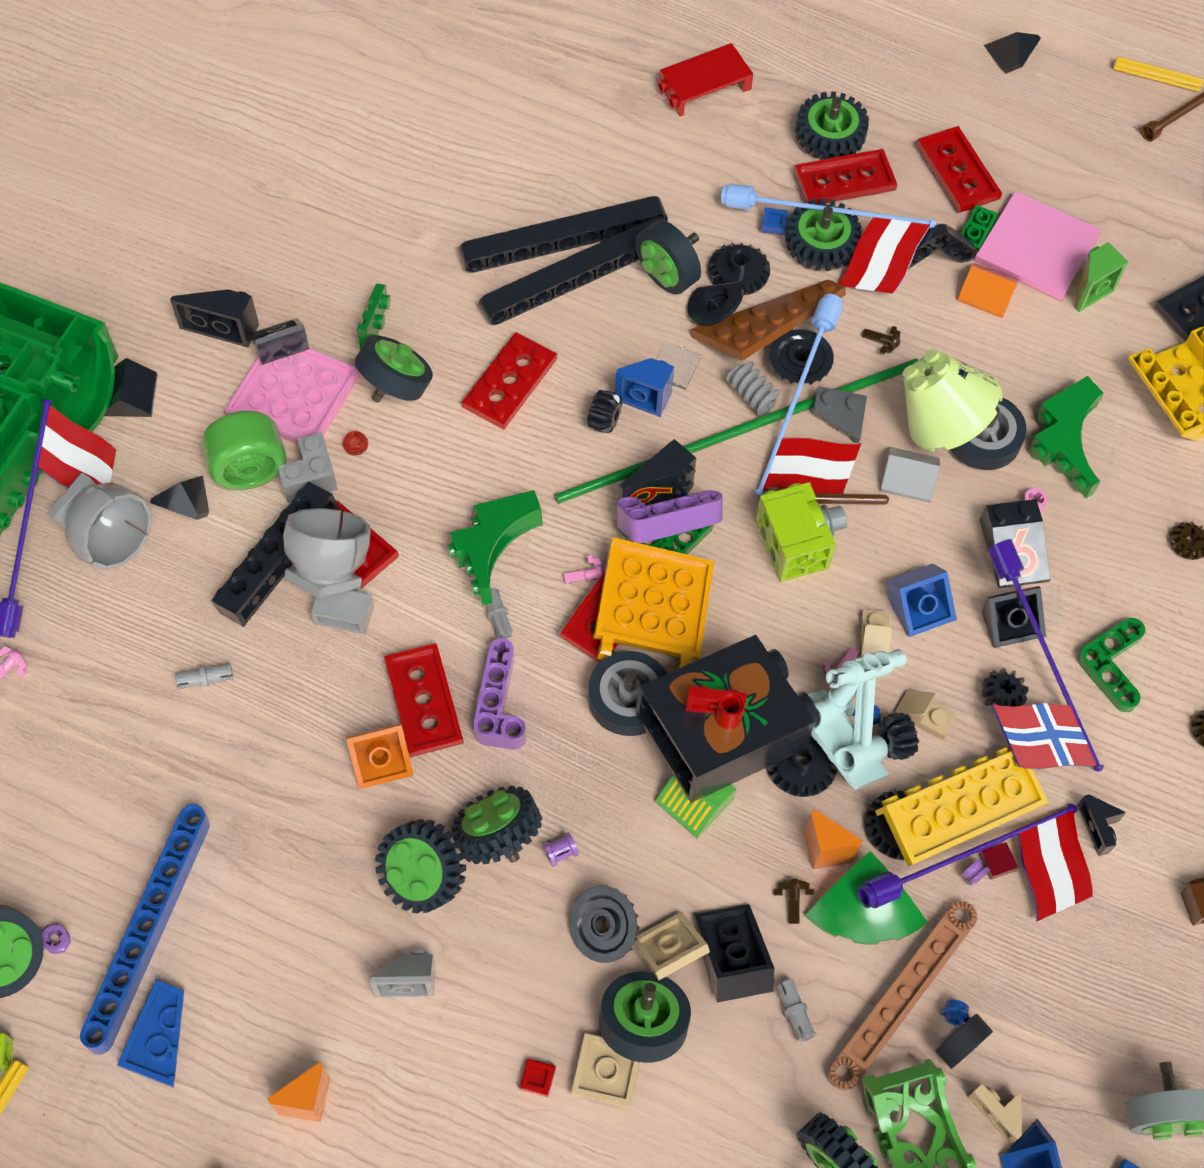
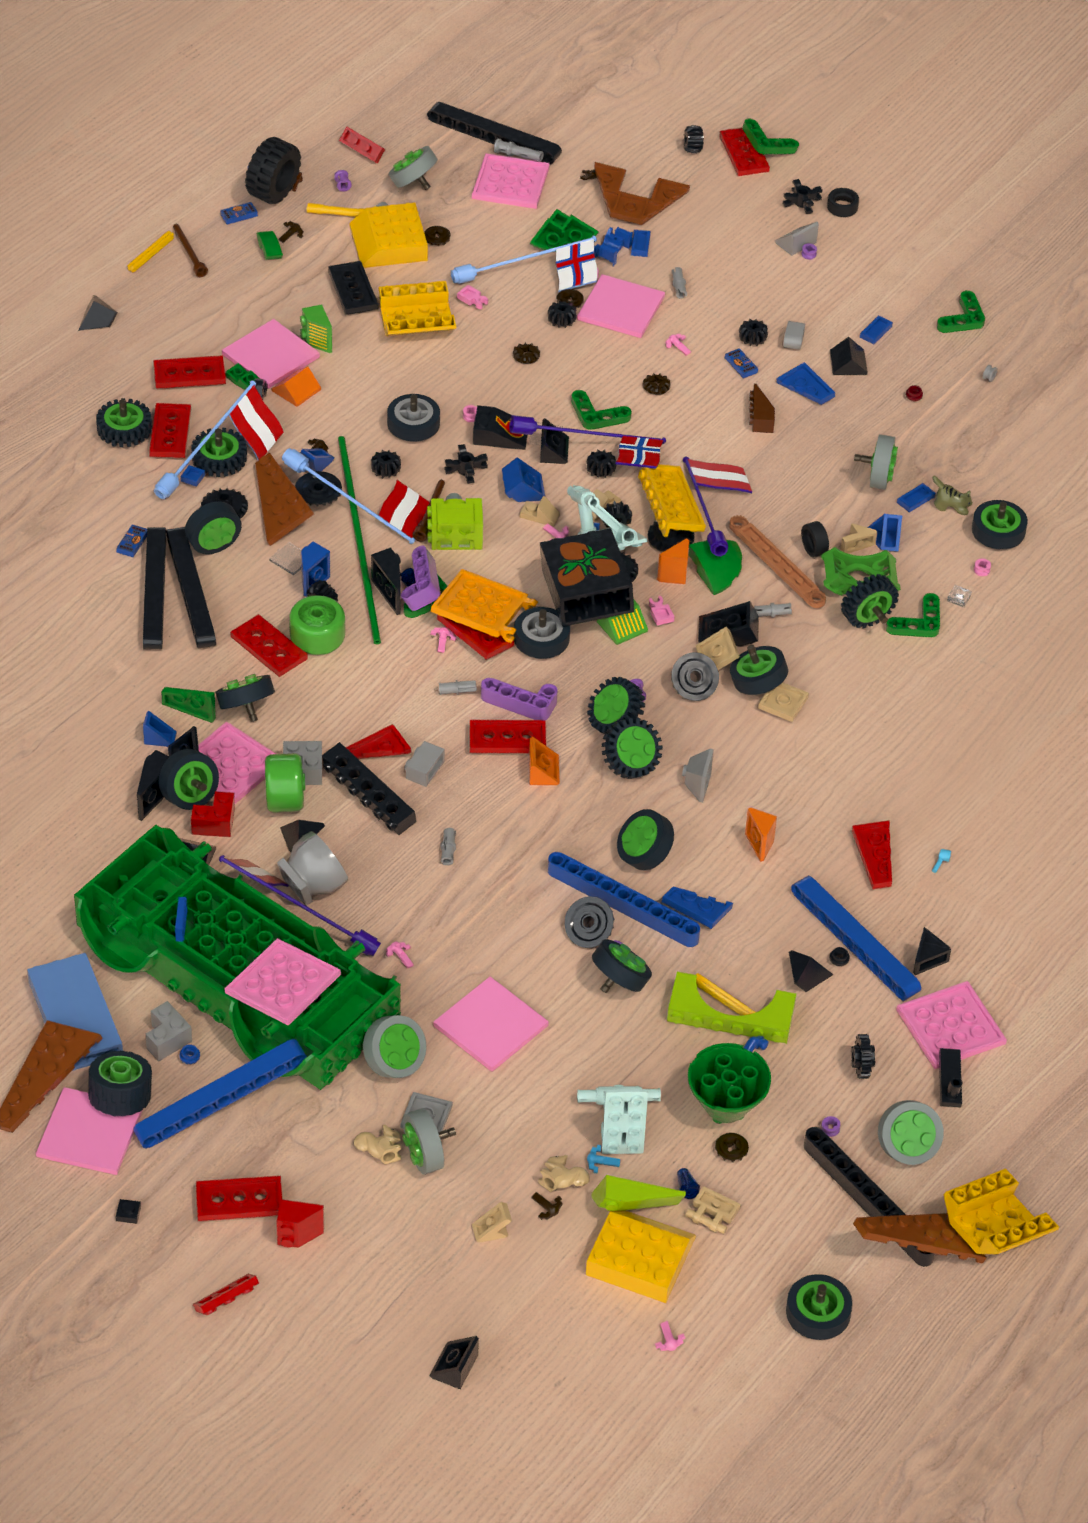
camera: 75 degrees left, 15 degrees down
light grey plate [283,508,371,598] -> none
clear red plate [343,431,369,456] -> none
green arch [447,490,543,606] -> none
red tile [519,1058,556,1097] -> none
red panel [657,43,753,117] -> none
red plate [685,686,747,729] -> none
black hat [687,281,744,326] -> none
light grey piece [726,362,780,416] -> none
dark brown piece [774,878,814,924] -> none
dark grey wing [813,386,867,443] -> none
slope [880,447,940,503] -> none
yellowish green cone [903,349,1003,452] -> none
blue plate [941,1000,970,1026] -> none
medium lavender bush [962,859,990,886] -> none
dark red tile [979,842,1019,880] -> none
green arch [1029,376,1104,498] -> none
black slope [1077,794,1126,856] -> none
none -> tile [116,524,147,557]
none -> blue slope [143,711,177,747]
none -> wheel [159,749,219,810]
none -> red brick [191,791,235,837]
none -> bright green wheel [289,595,346,655]
none -> blue slope [300,449,335,471]
none -> black gear [371,449,401,479]
none -> black pin [444,444,488,484]
none -> black gear [565,896,615,948]
none -> wheel [617,809,674,870]
none -> bright pink plate [649,596,674,626]

